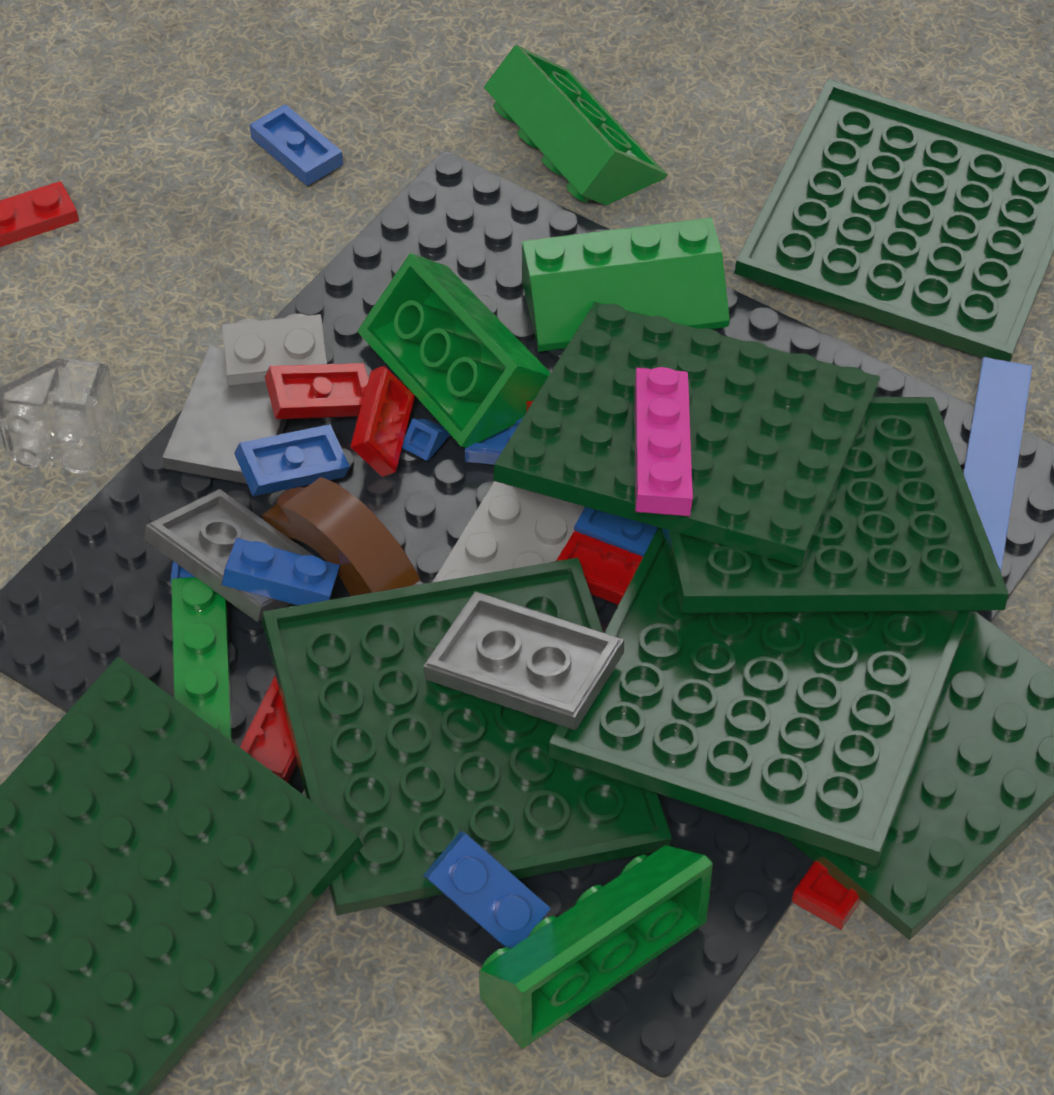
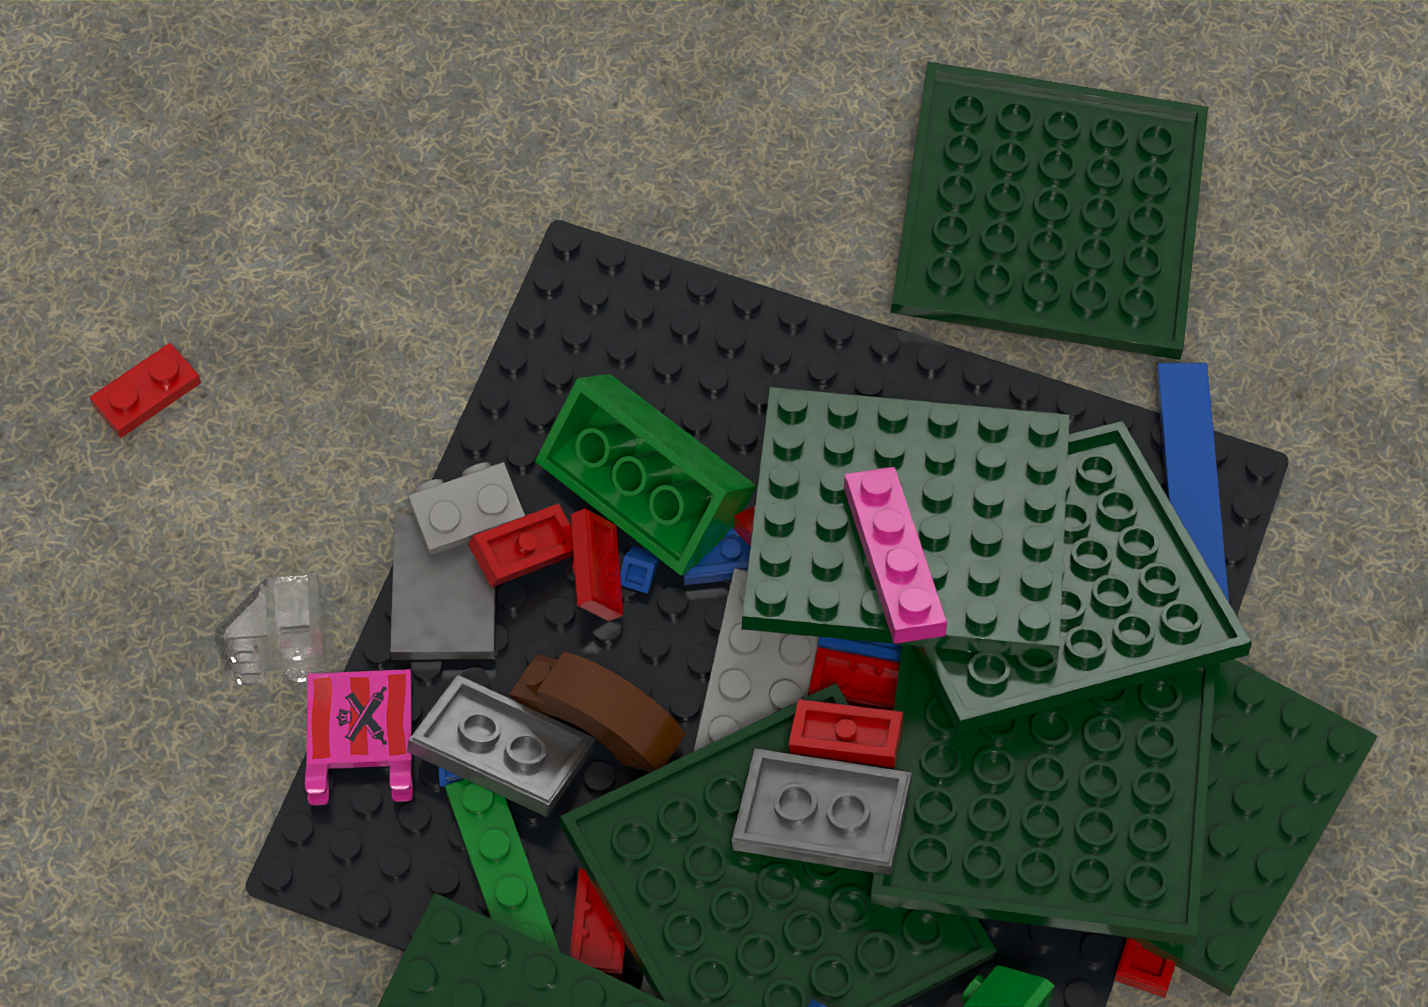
camera: 15 degrees left, 10 degrees up
blue plate [221,538,340,605] -> none
plate [234,424,350,496] -> none
blue plate [249,104,343,186] -> none
green slope [483,44,668,206] -> none
green slope [522,217,730,352] -> none
none -> flag [305,669,413,805]
none -> red plate [789,699,904,768]

